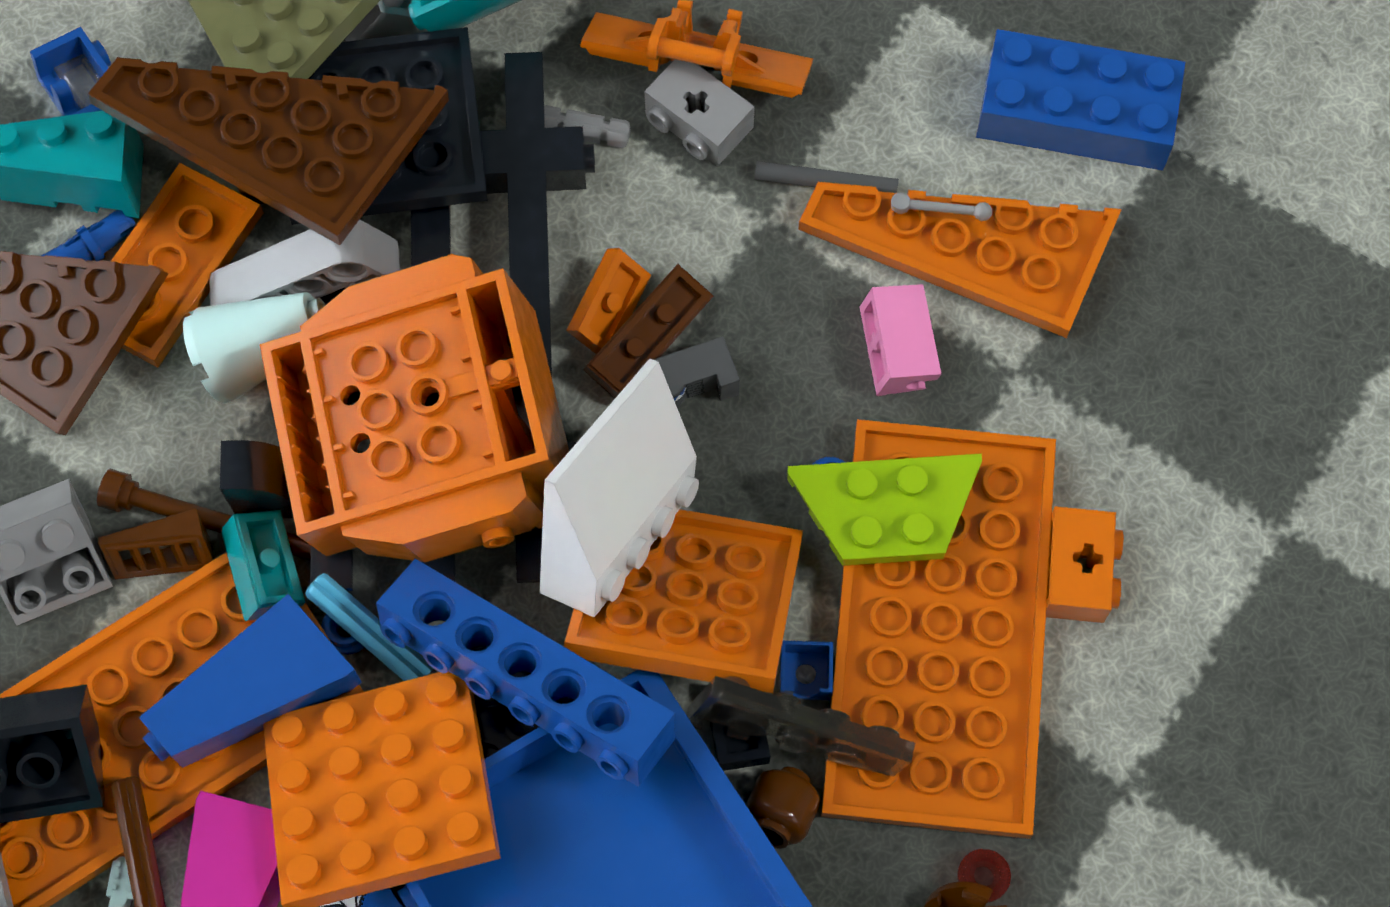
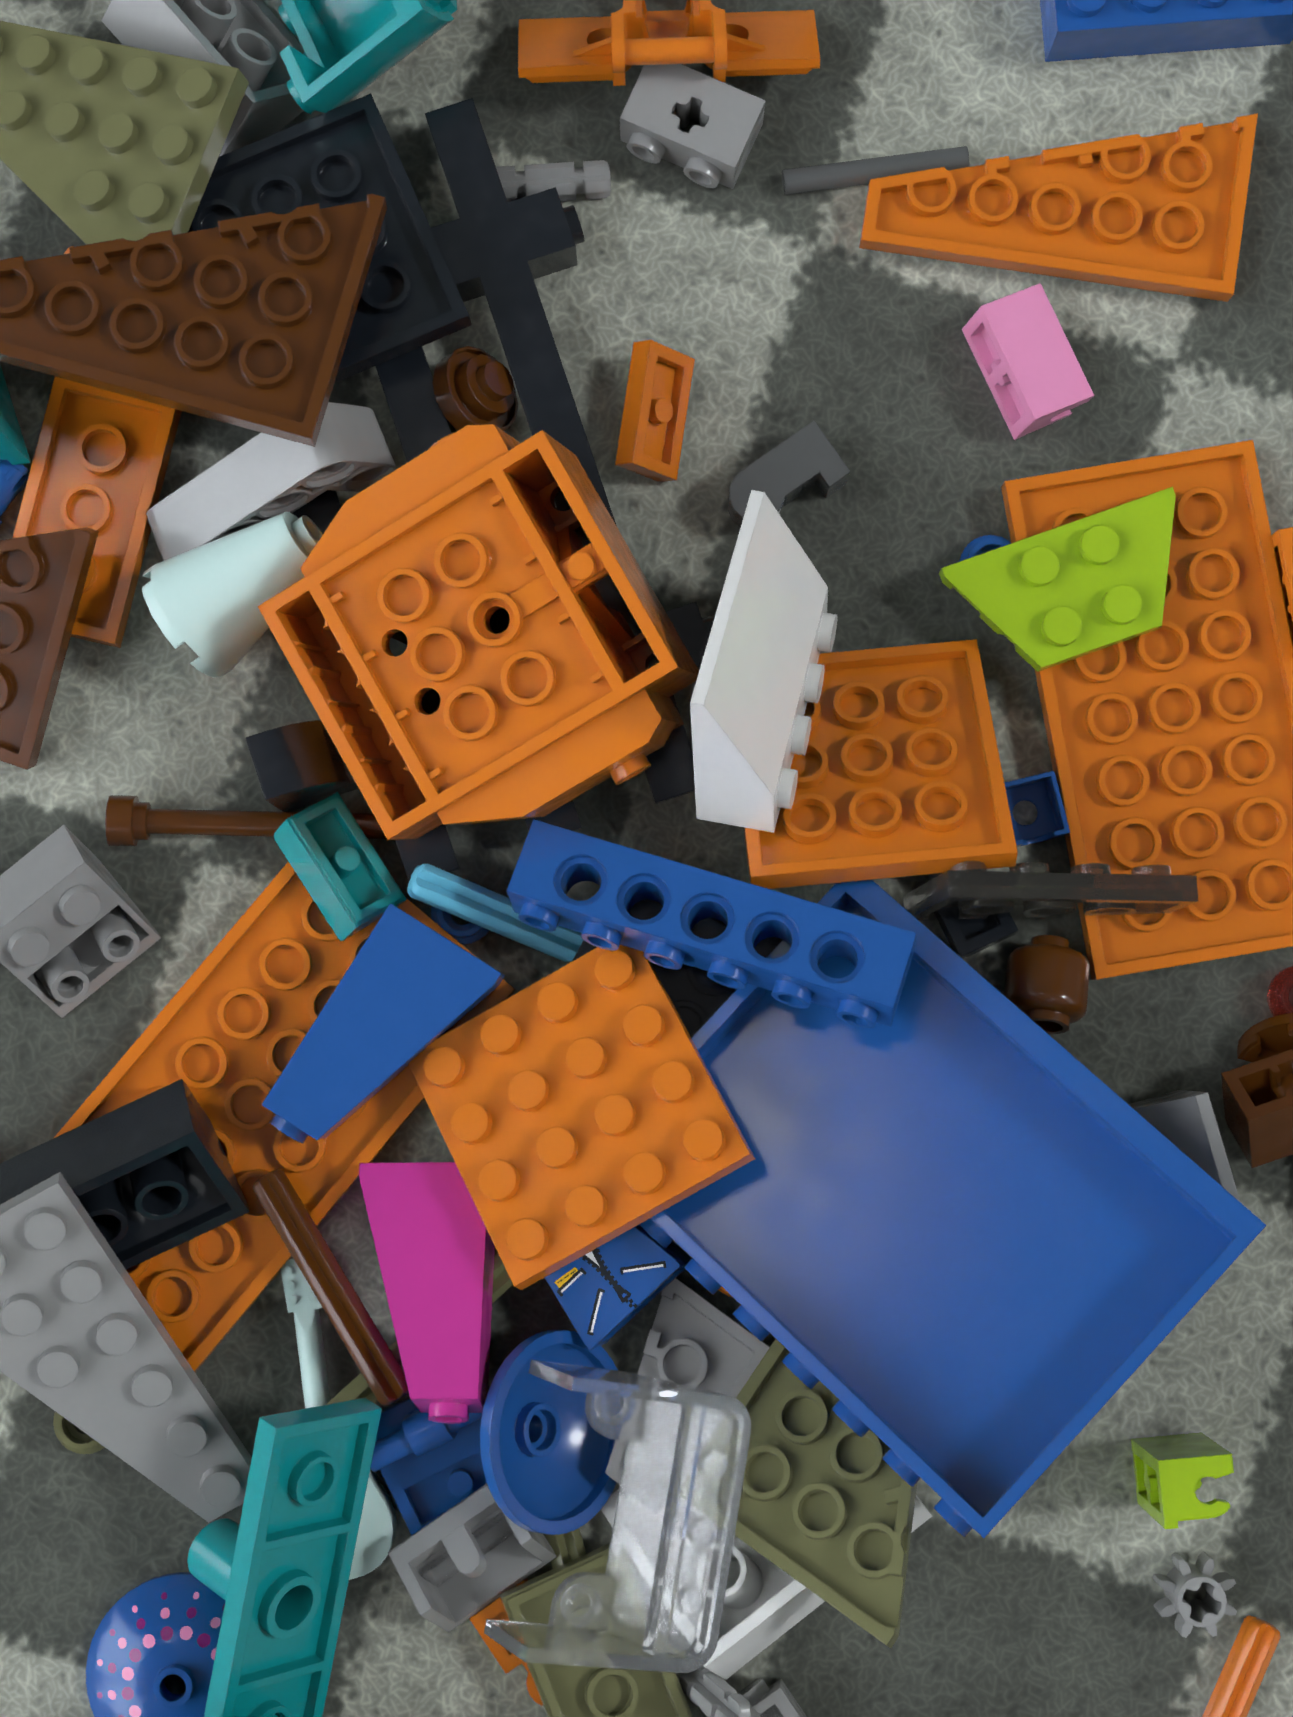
camera: 15 degrees left, 15 degrees up
reddish brown slope [98,508,215,580] -> none
reddish brown tile [583,264,714,398] -> none
light grey hinge [891,192,992,221] -> none
none -> reddish brown plate [432,346,518,431]

